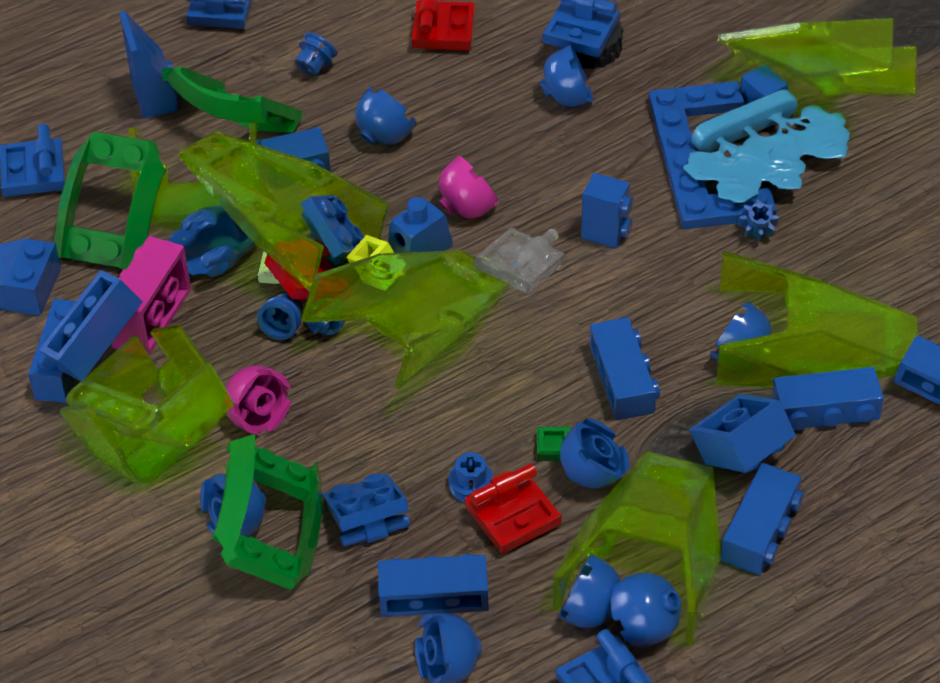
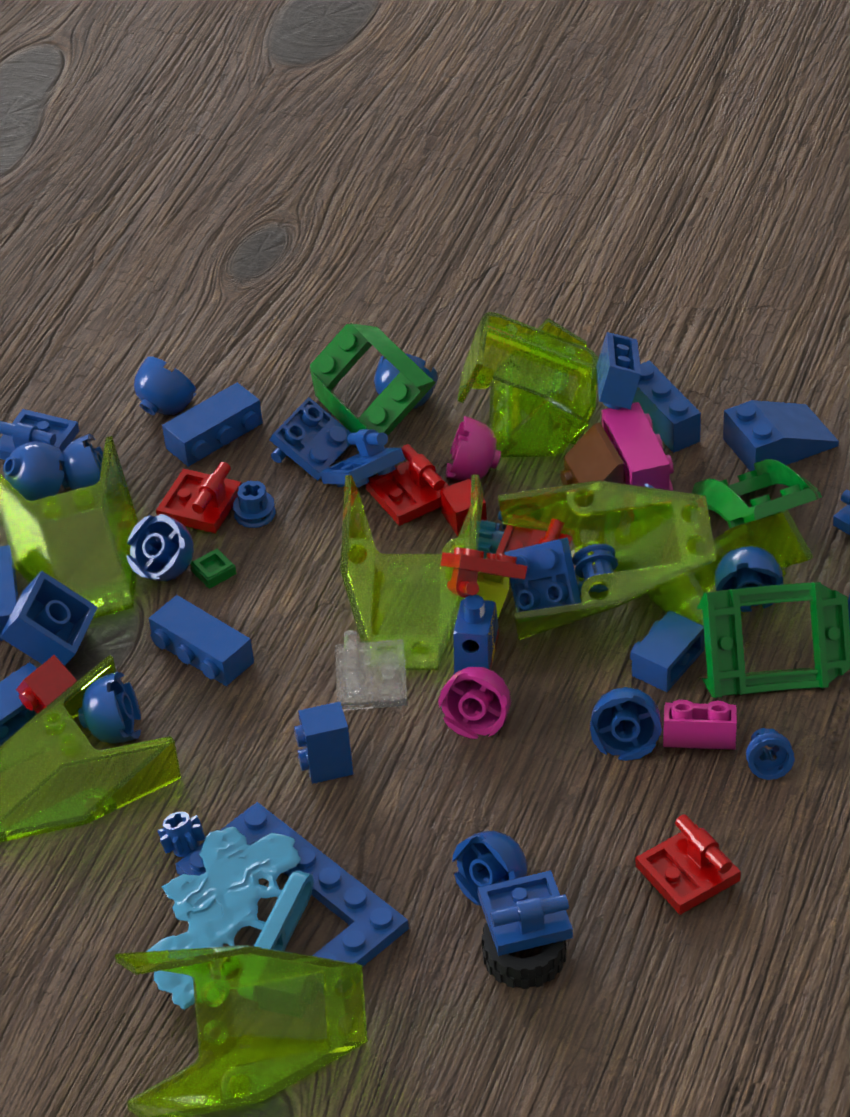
camera: 145 degrees right, 5 degrees down
none -> red brick [16,655,77,716]
none -> blue plate [319,429,405,488]
none -> red plate [366,444,449,526]
none -> red brick [440,479,487,536]
none -> red plate [440,547,527,598]
none -> reddish brown slope [561,423,624,521]
none -> blue piece [572,544,618,593]
none -> dark pink brick [663,700,737,750]
none -> blue cylinder [715,546,783,612]

